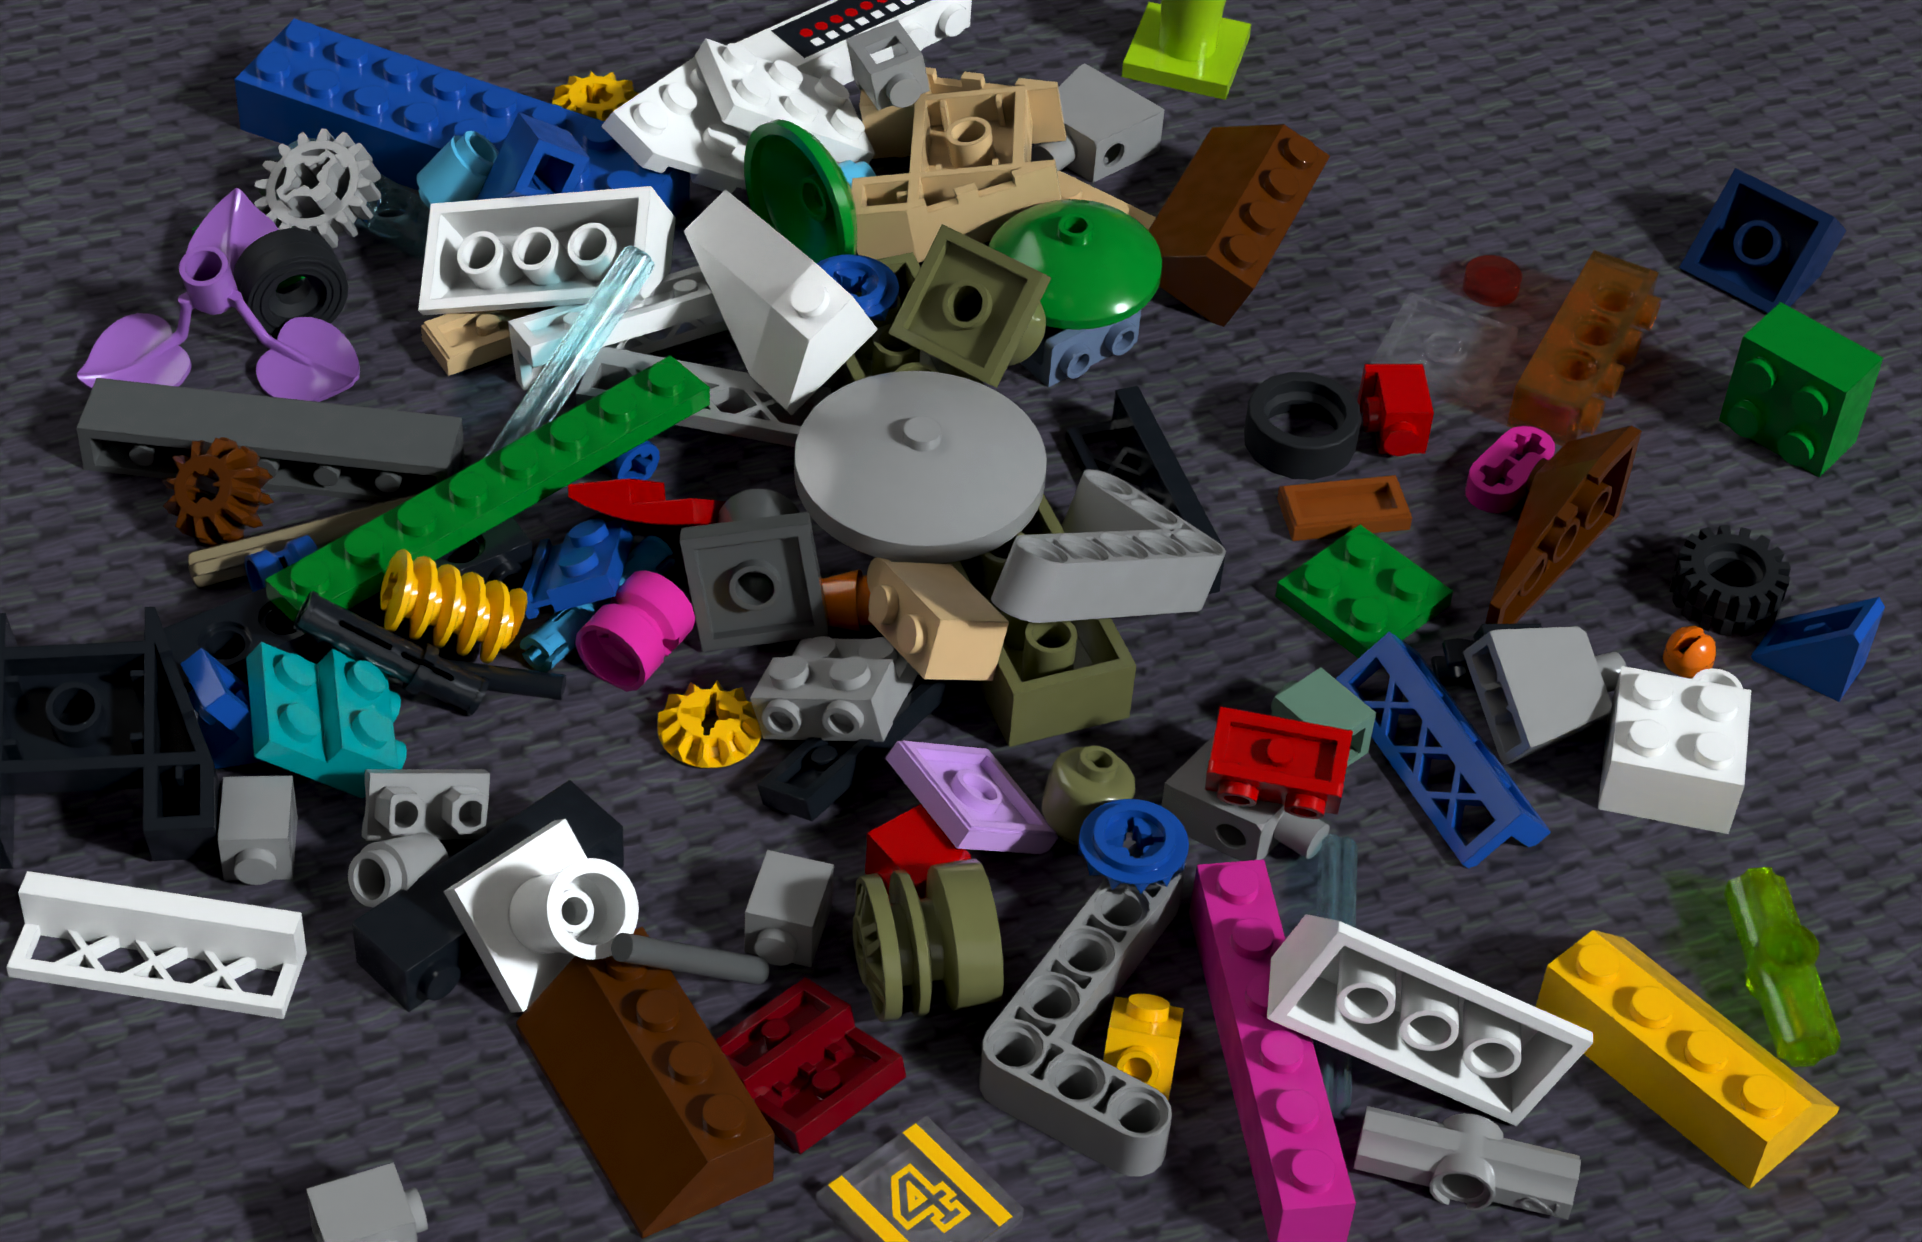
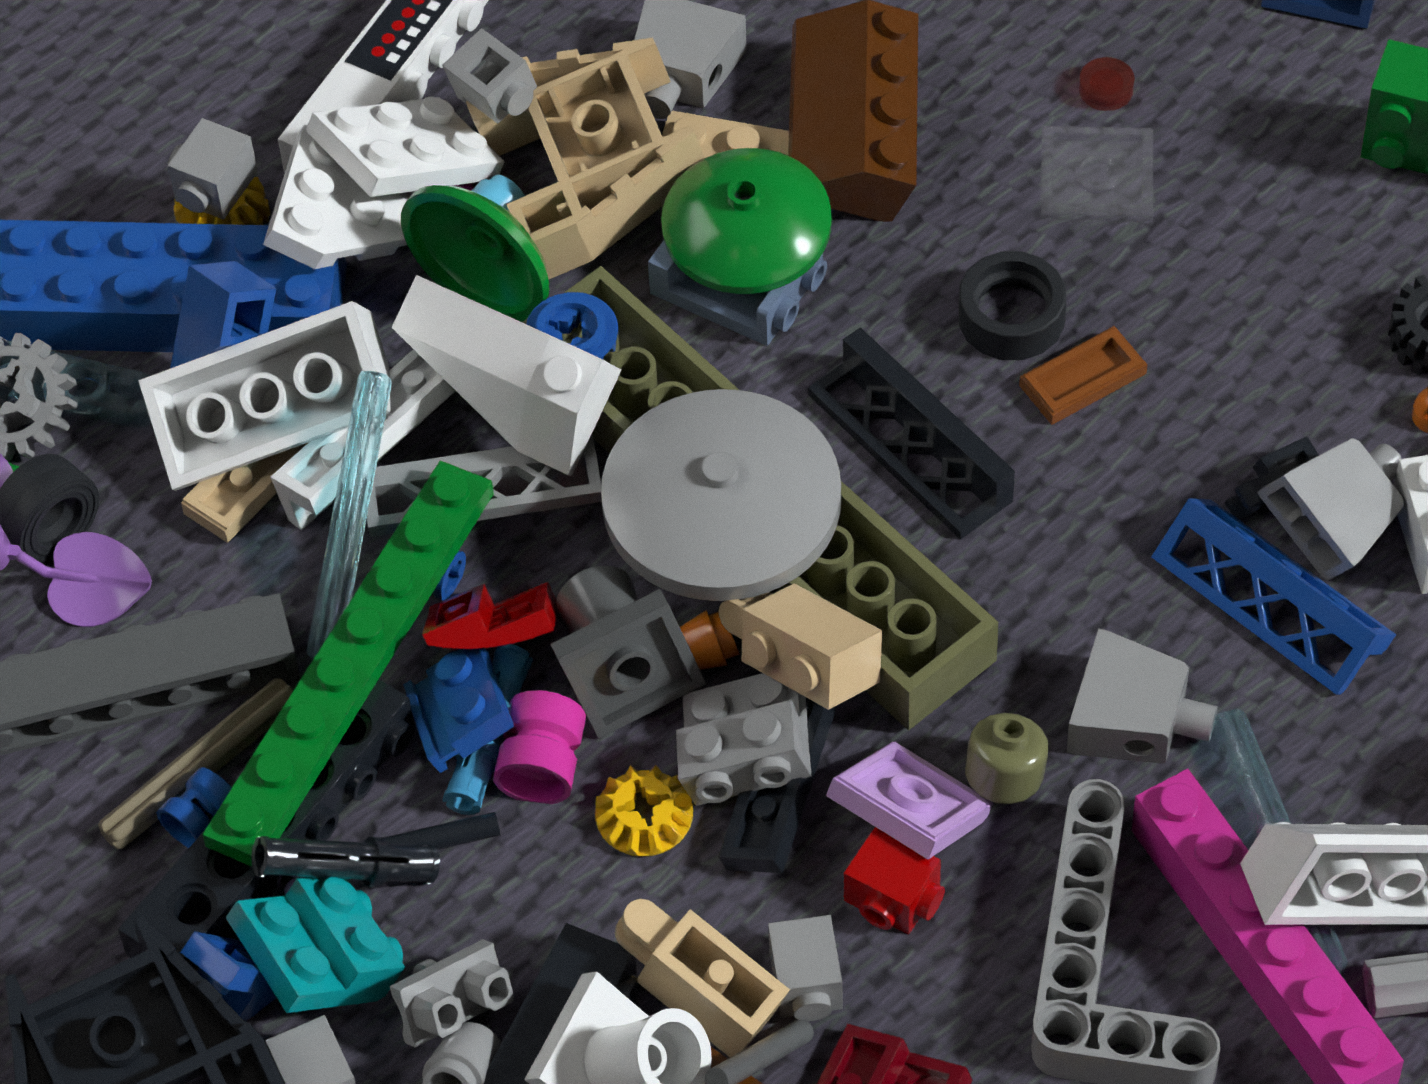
camera: 15 degrees left, 10 degrees up
reddish brown gear [161,437,274,546] -> none
yellow piece [380,549,528,664] -> none
medium azure brick [417,131,499,209] -> none
olive wheel [853,858,1004,1022] -> none
olive plant [888,224,1051,388] -> none
light grey beam [991,469,1226,623] -> none
blue gear [1078,799,1189,894] -> none
yellow bracket [1103,994,1184,1100] -> none
red bracket [1205,706,1353,819] -> none
sand green brick [1271,667,1376,767] -> none
green plate [1275,524,1453,658] -> none
red brick [1357,364,1434,456] -> none
dark pink beam [1465,426,1555,513] -> none
reddish brown wedge [1485,426,1642,624] -> none
clear orange brick [1507,250,1662,446] -> none
none -> light grey brick [167,118,258,220]
none -> tan brick [615,899,790,1057]

